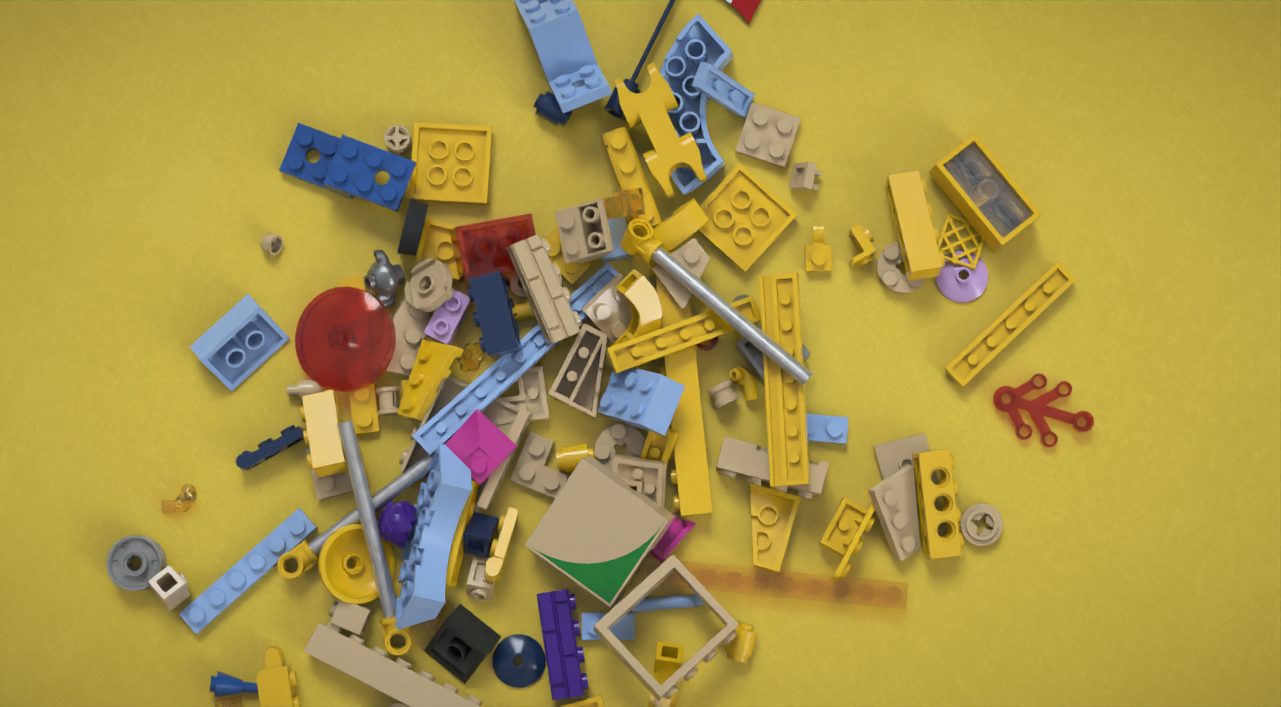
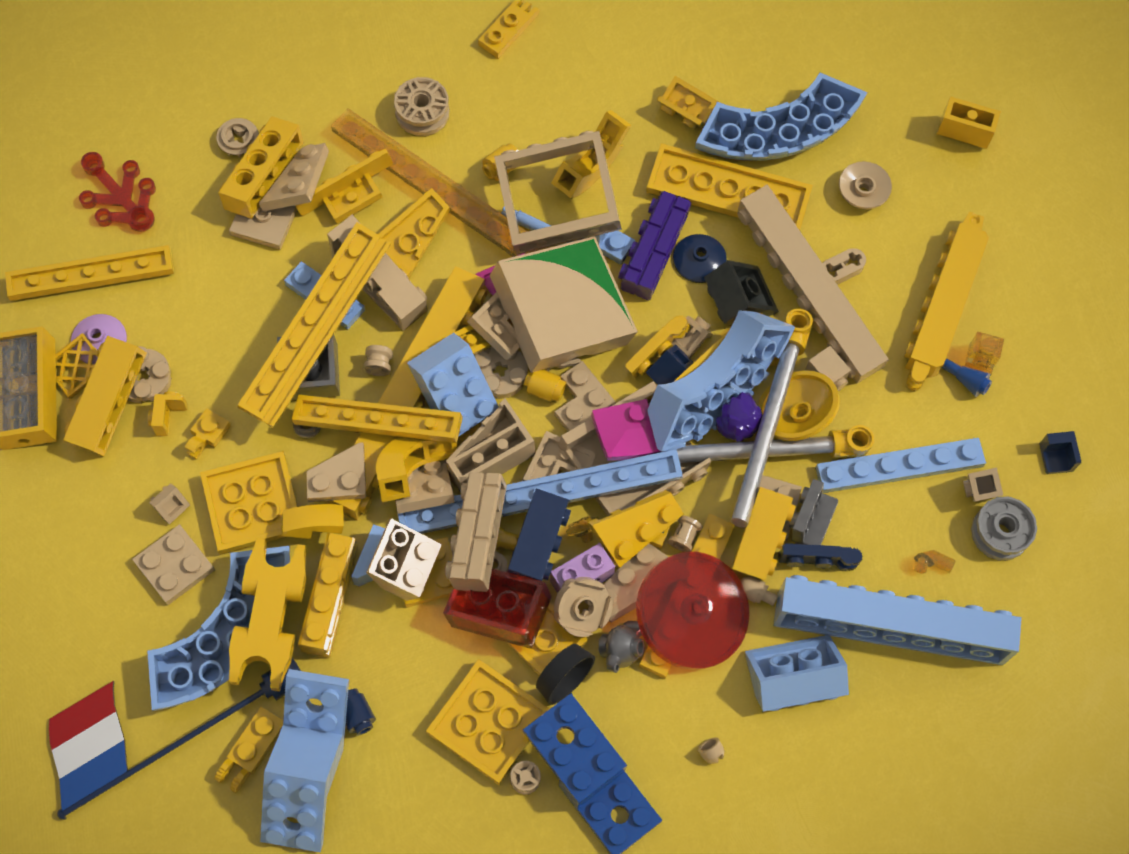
camera: 155 degrees left, 15 degrees down
clear yellow brick [603,188,645,219] -> none
flat silver piece [620,219,813,386] -> none
light blue plate [692,62,755,118] -> none
yellow arm [729,366,758,401] -> none
none -> yellow hinge [214,707,283,793]
none -> tan wheel [394,77,450,136]
none -> light blue brick [773,575,1022,665]
none -> flat silver bracket [789,479,838,545]
none -> dark blue panel [1039,431,1081,474]

